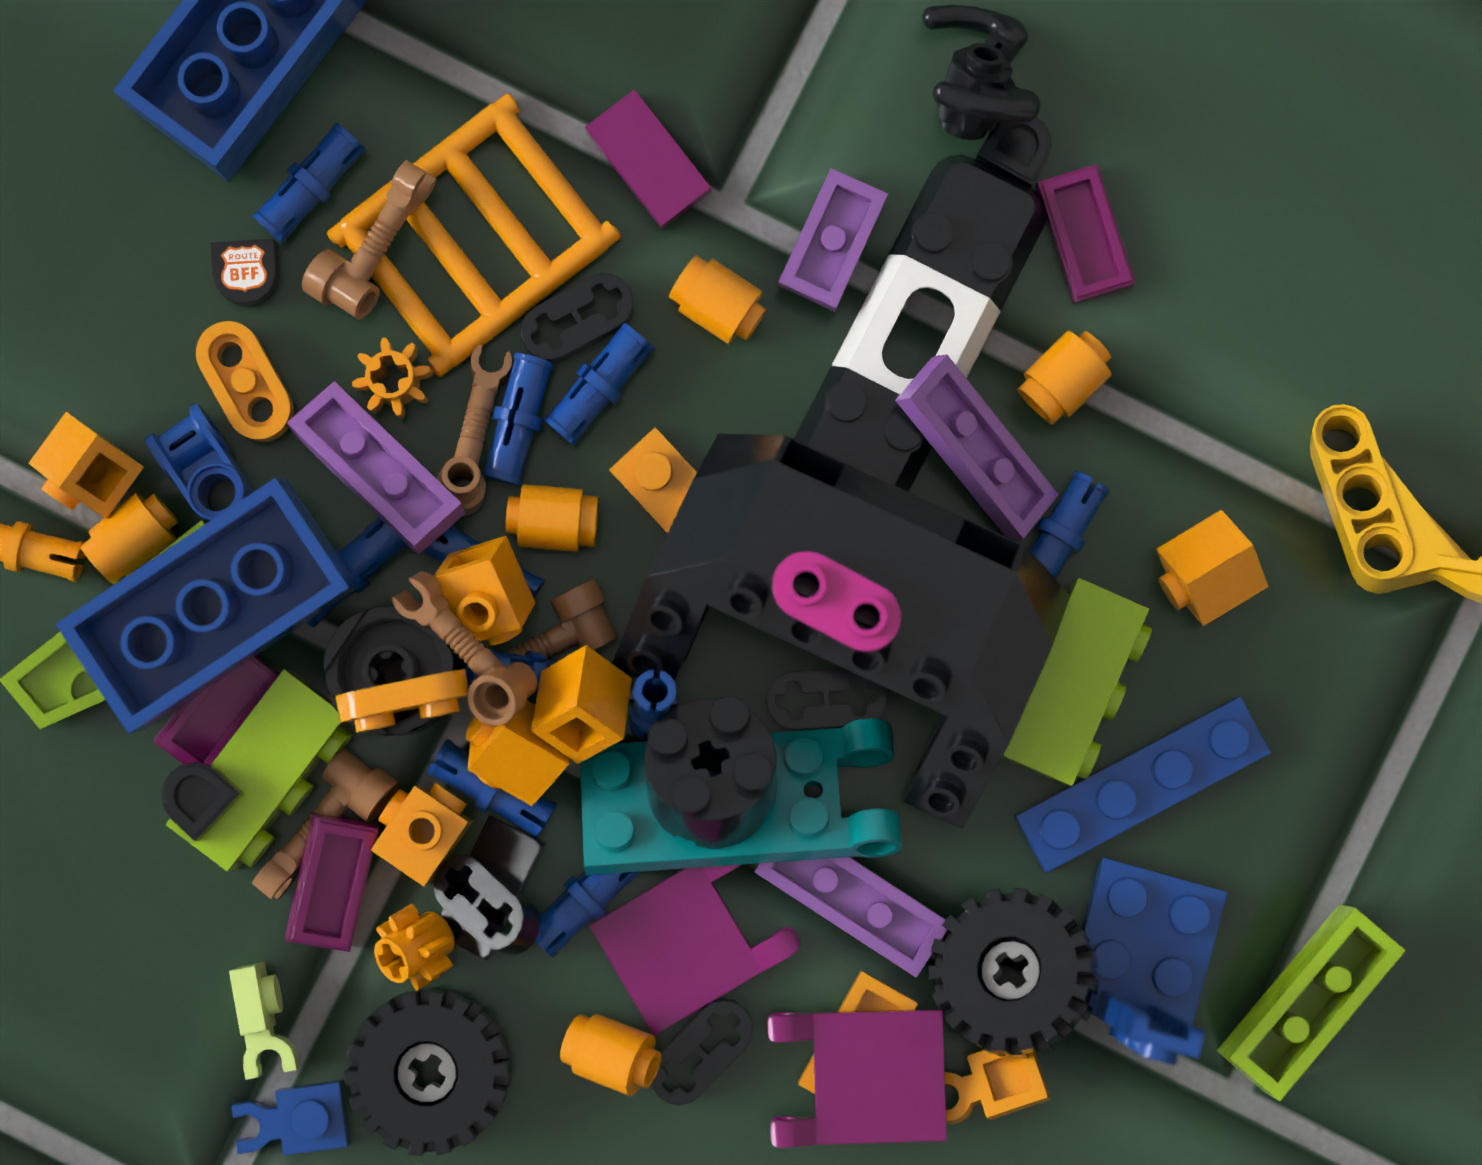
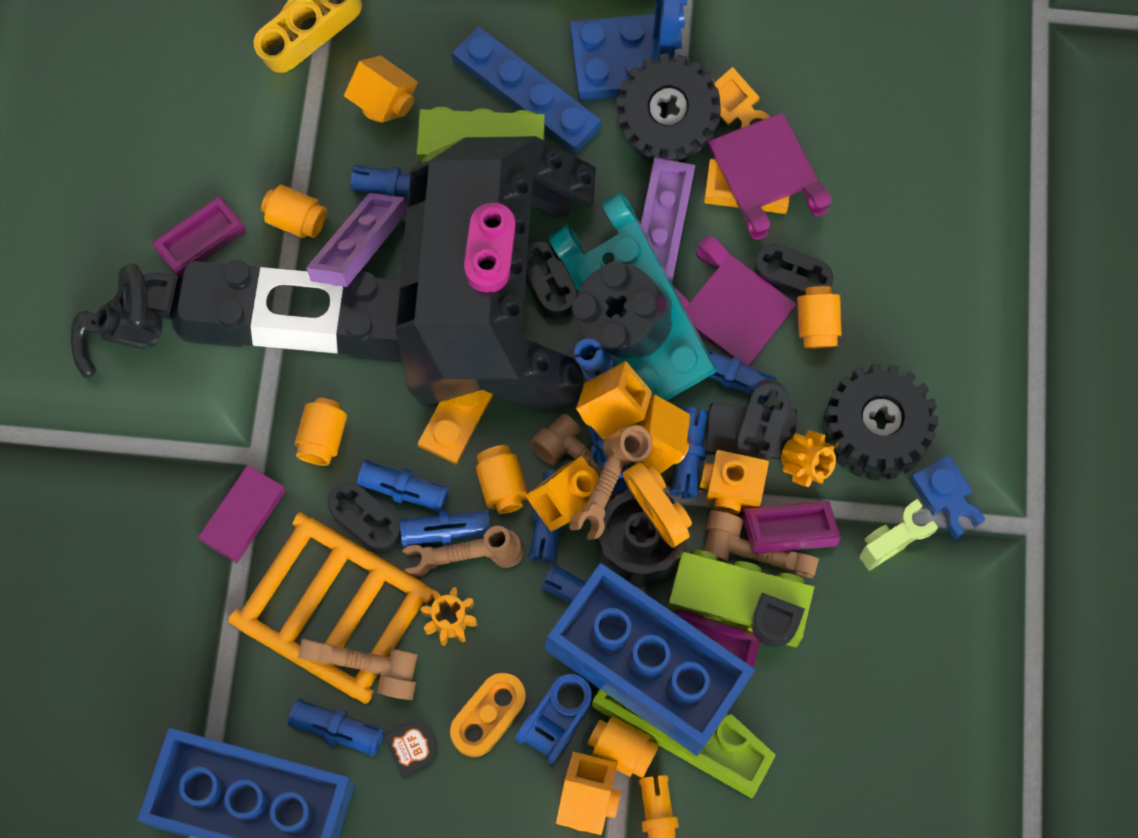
camera: 110 degrees left, 15 degrees down
medium lavender plate [287,381,465,555] -> none
medium lavender plate [778,168,888,312] -> none

